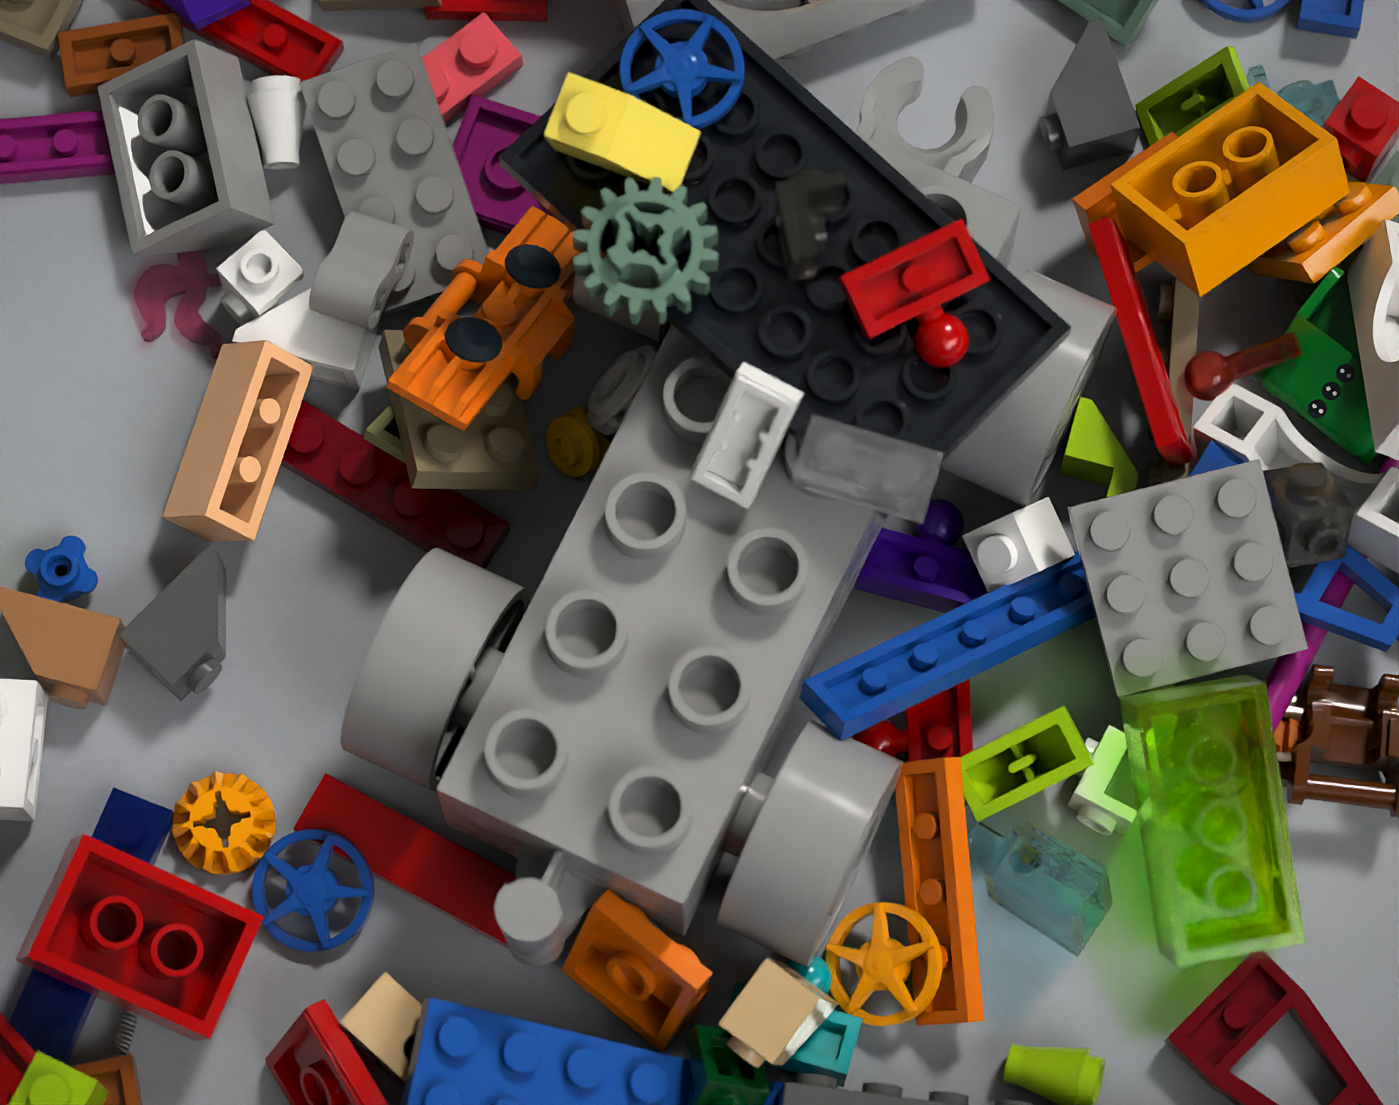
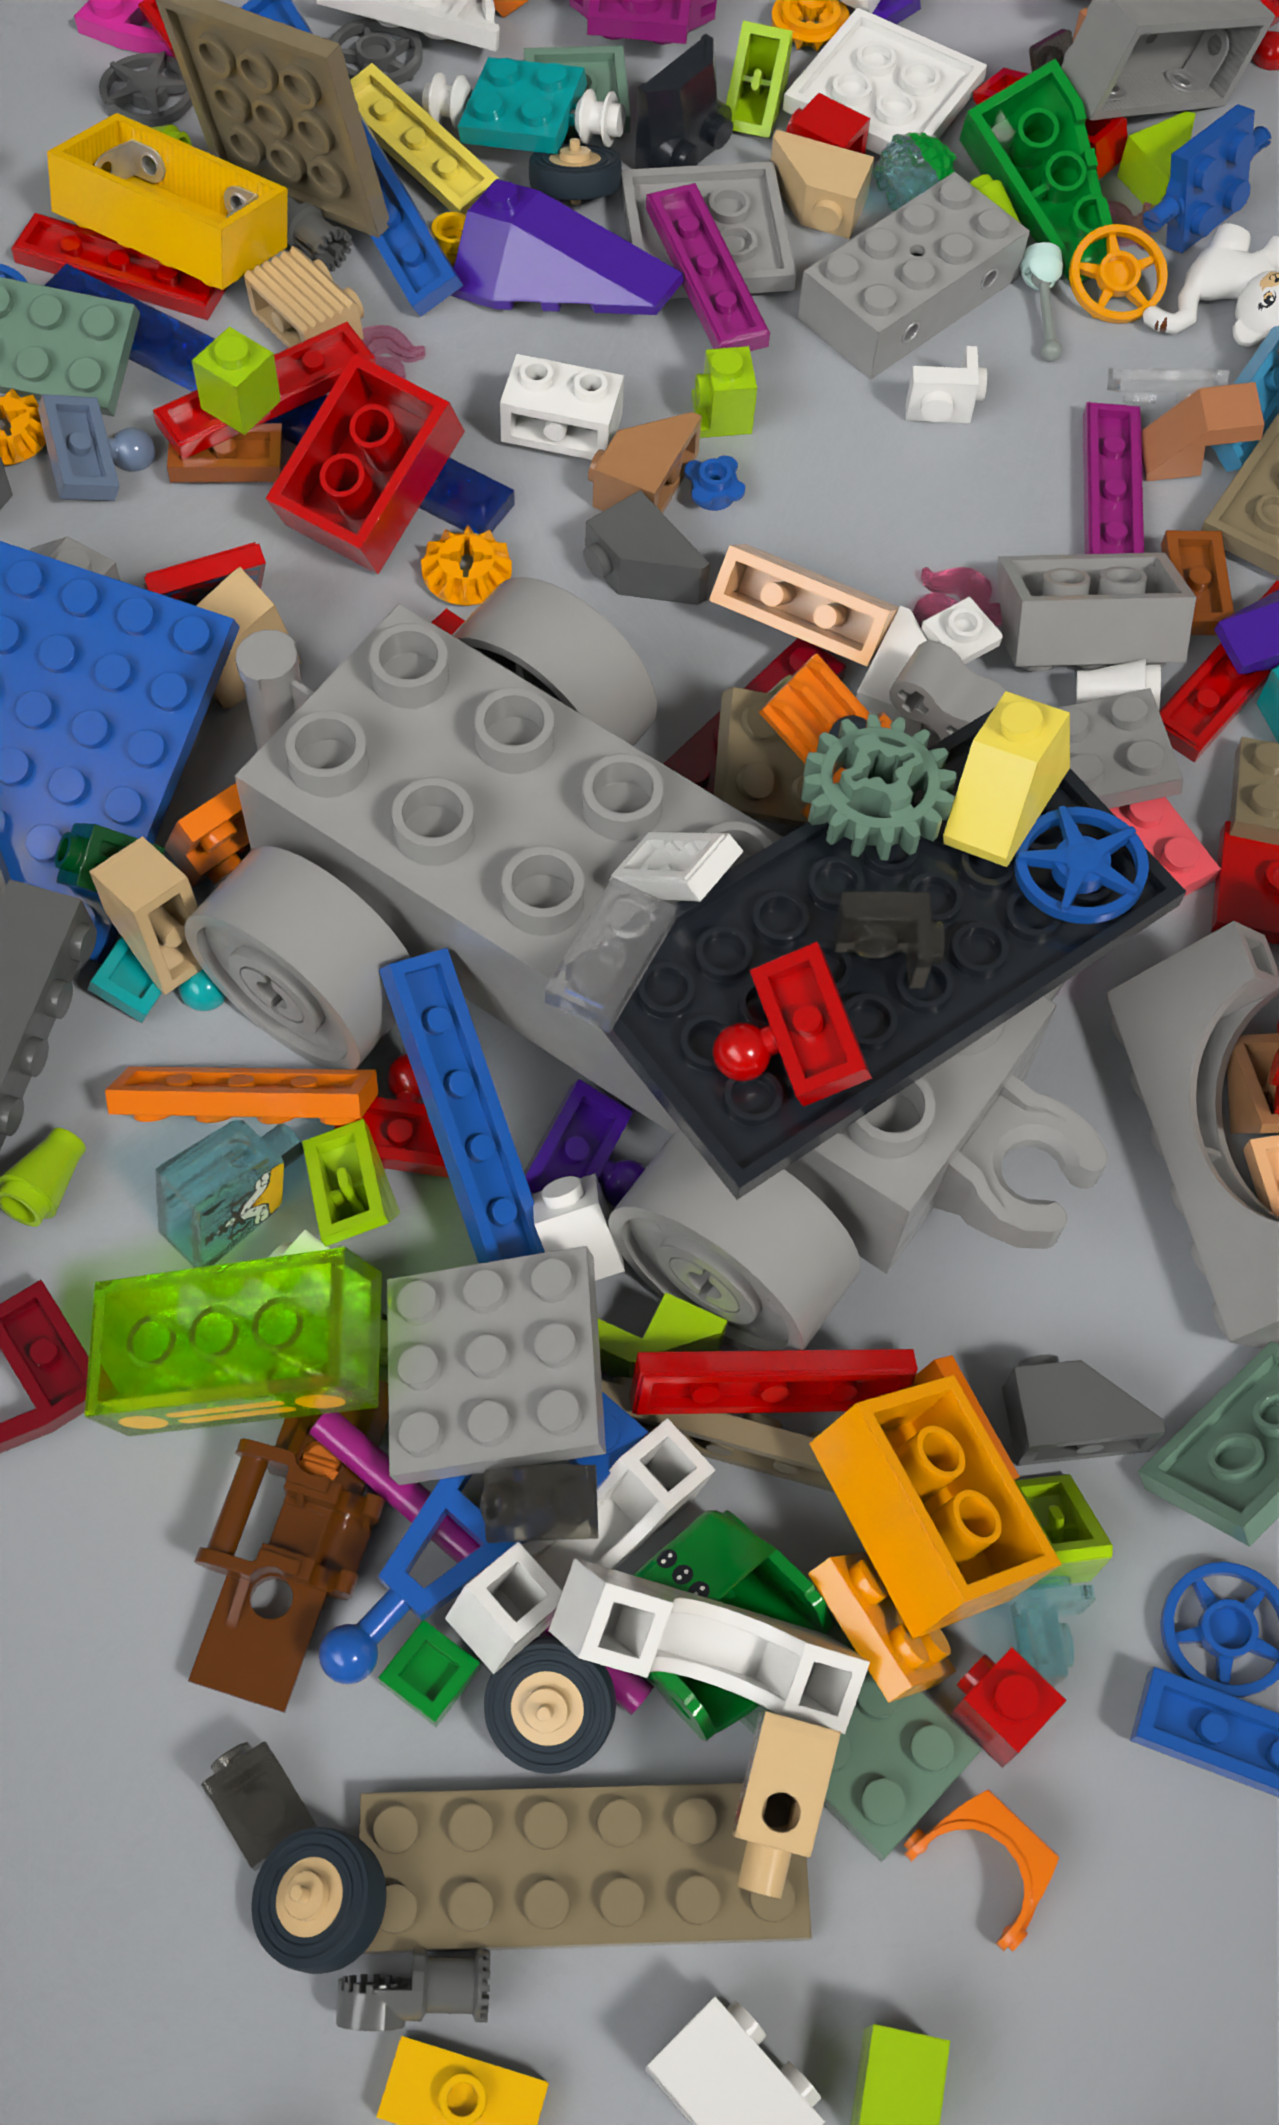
camera: 95 degrees right, 10 degrees down
blue wheel [252,829,375,952] -> none
light orange wheel [825,902,943,1026] -> none
clear red bar [1183,331,1303,401] -> none

